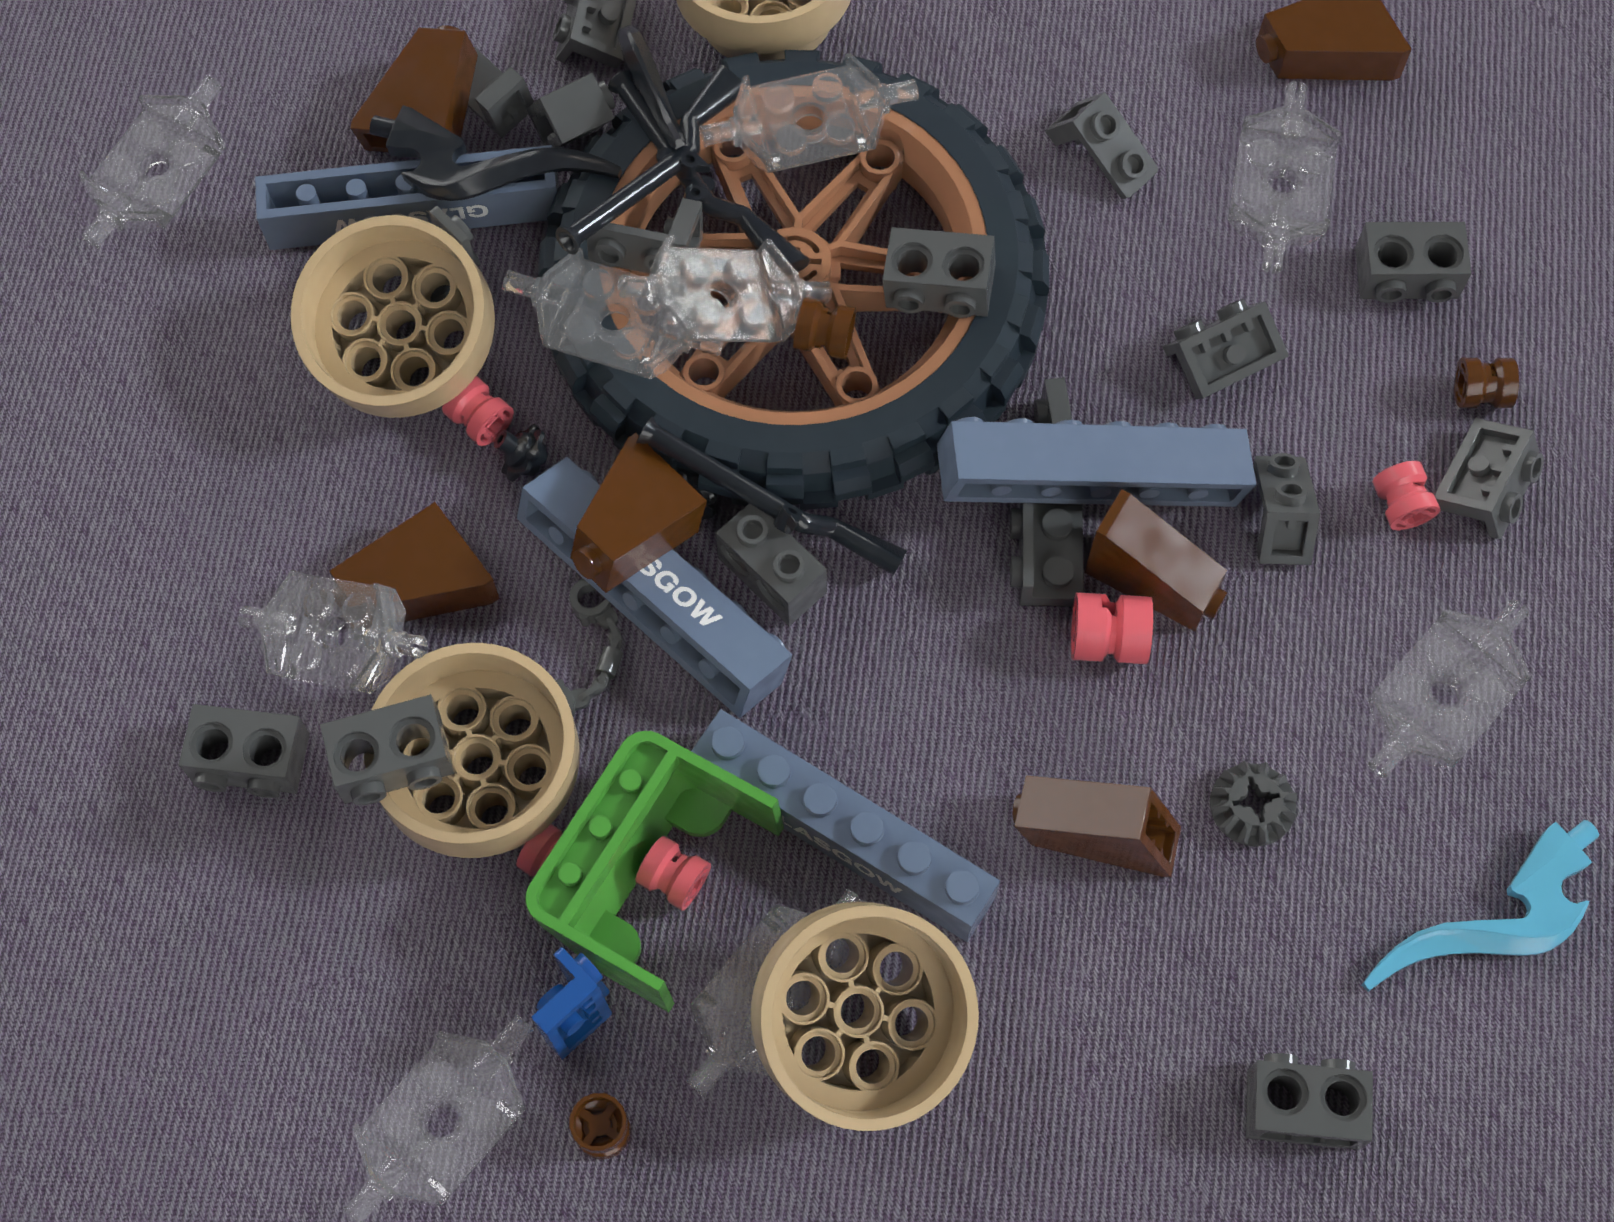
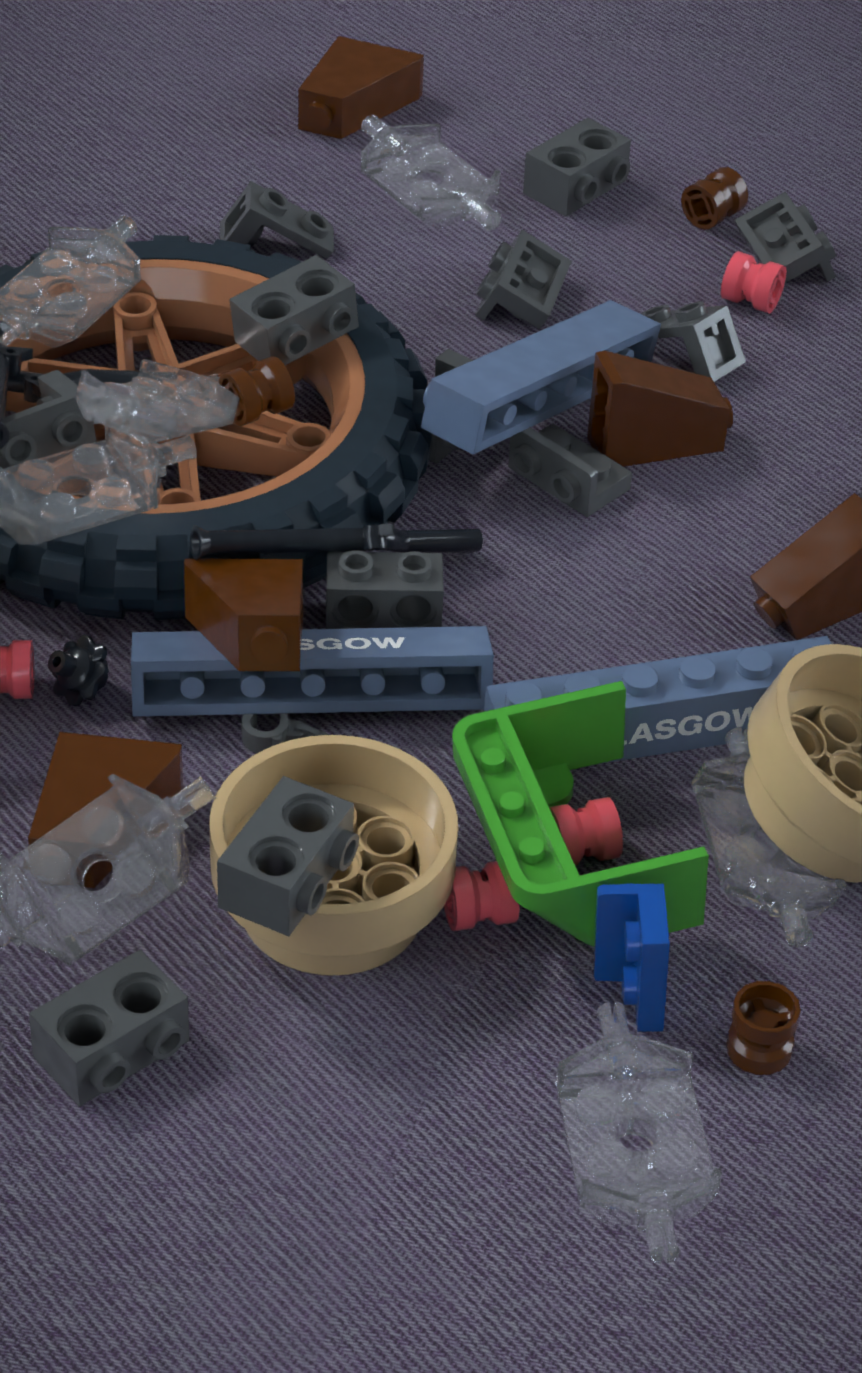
camera: 50 degrees left, 25 degrees down
coral wheel [1071,592,1153,664] -> none

